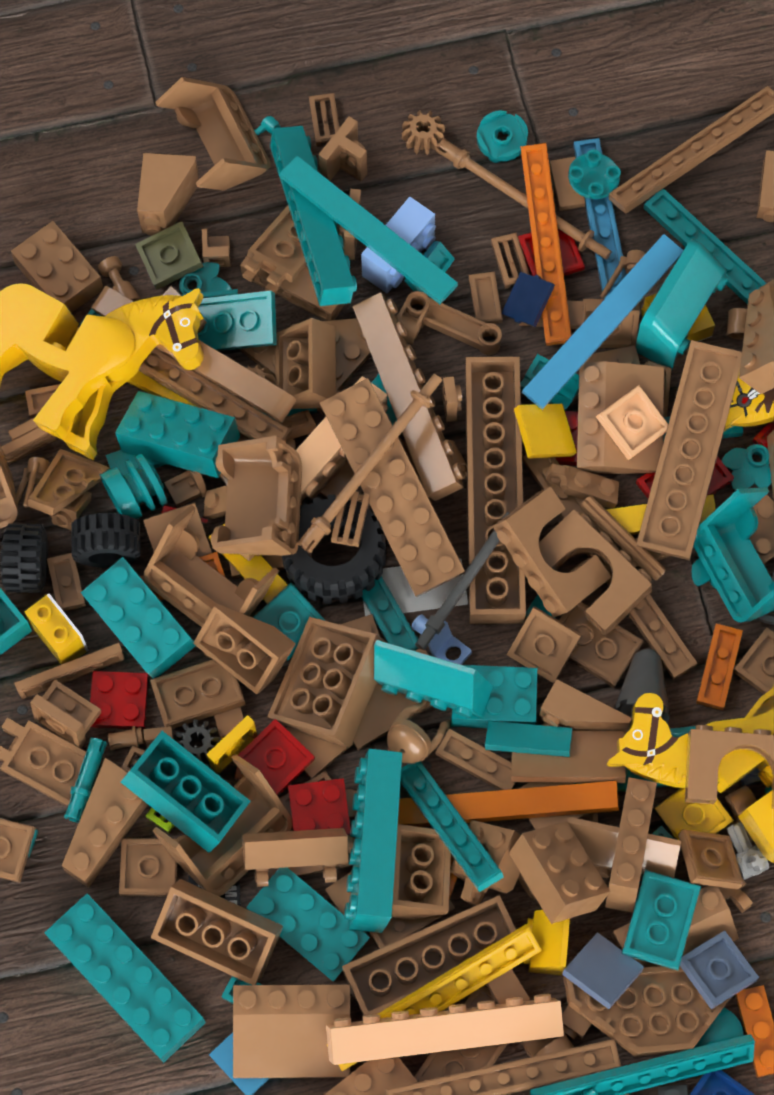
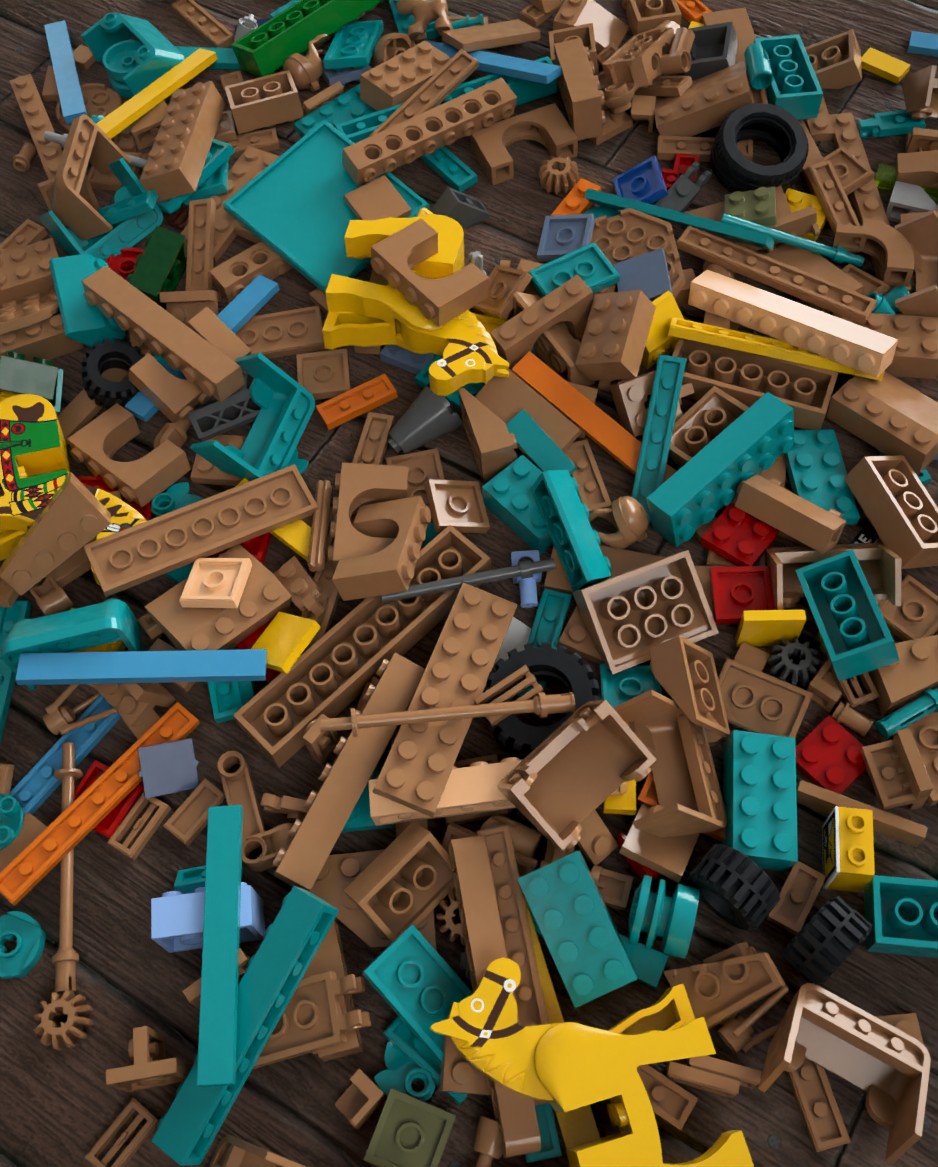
camera: 130 degrees left, 10 degrees down
none -> medium nougat plate [260,793,308,823]

